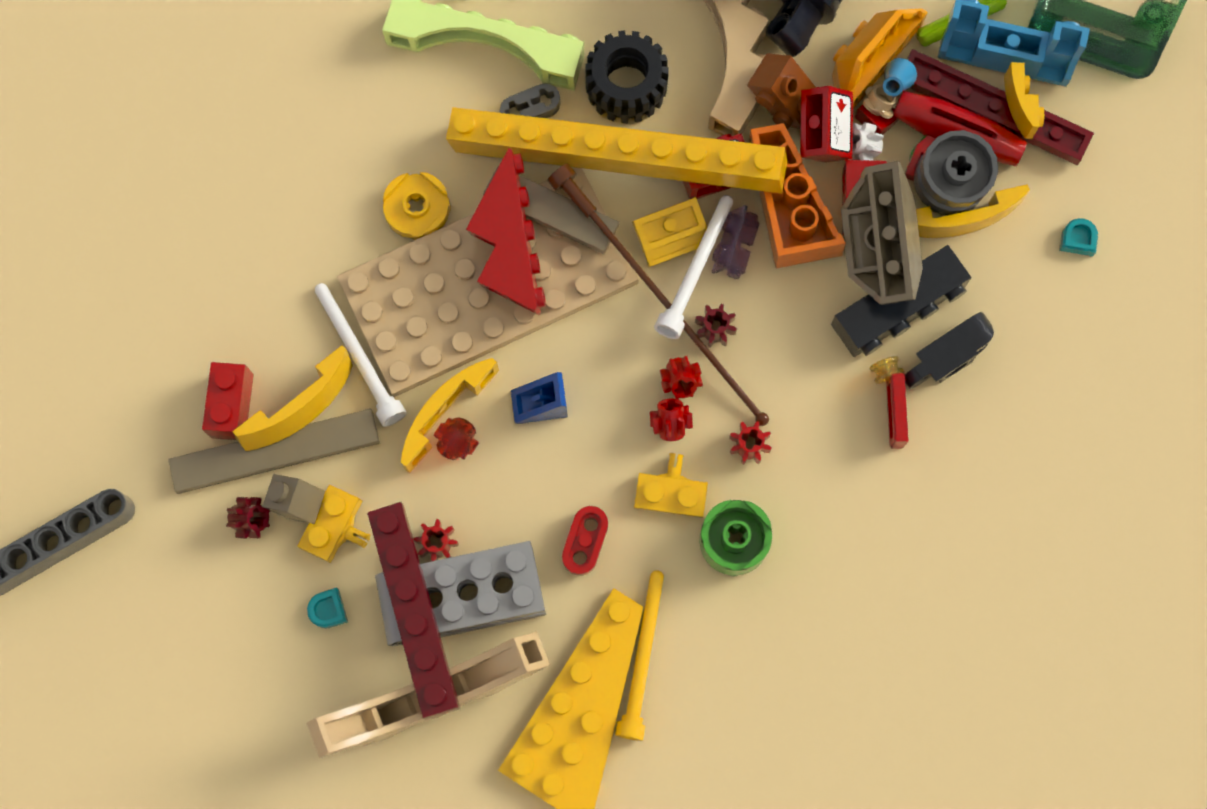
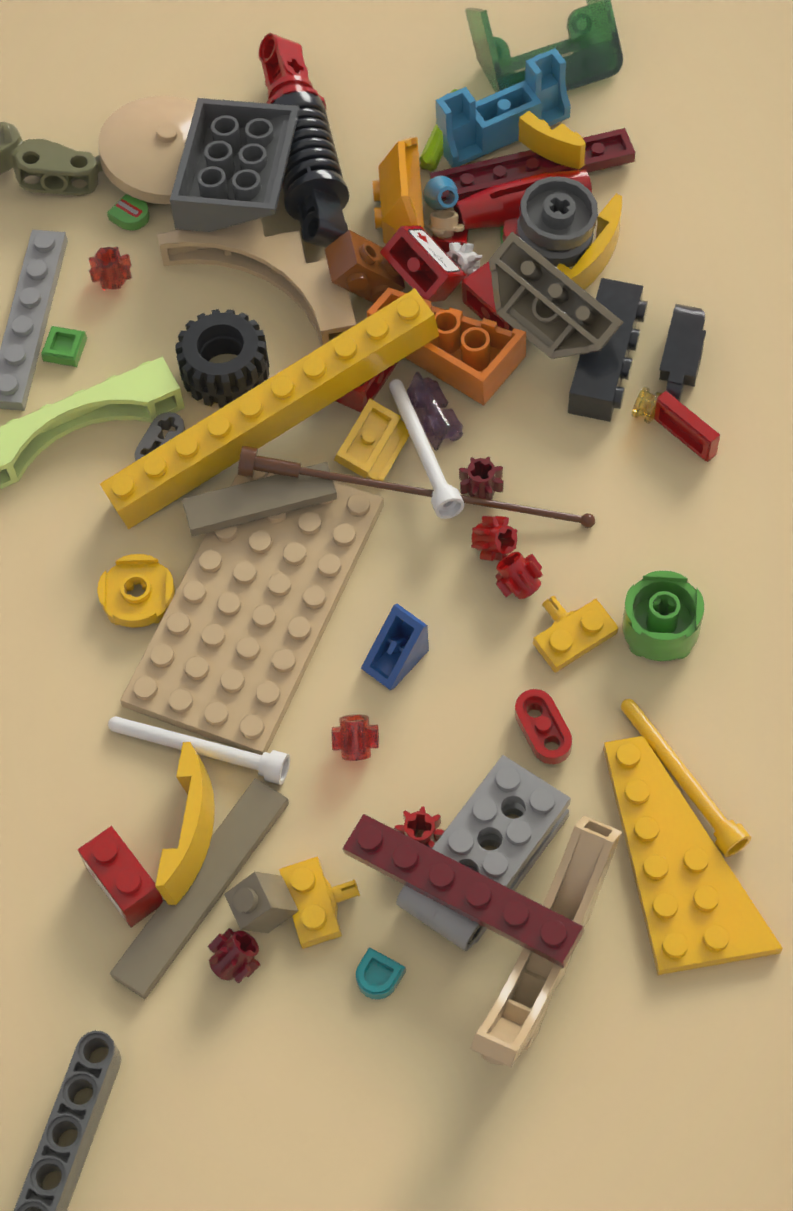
camera: 40 degrees left, 15 degrees down
yellow slope [401,358,499,473] -> none
red slope [466,148,546,315] -> none
red gear [729,421,772,465] -> none
teal tile [1060,218,1098,256] -> none

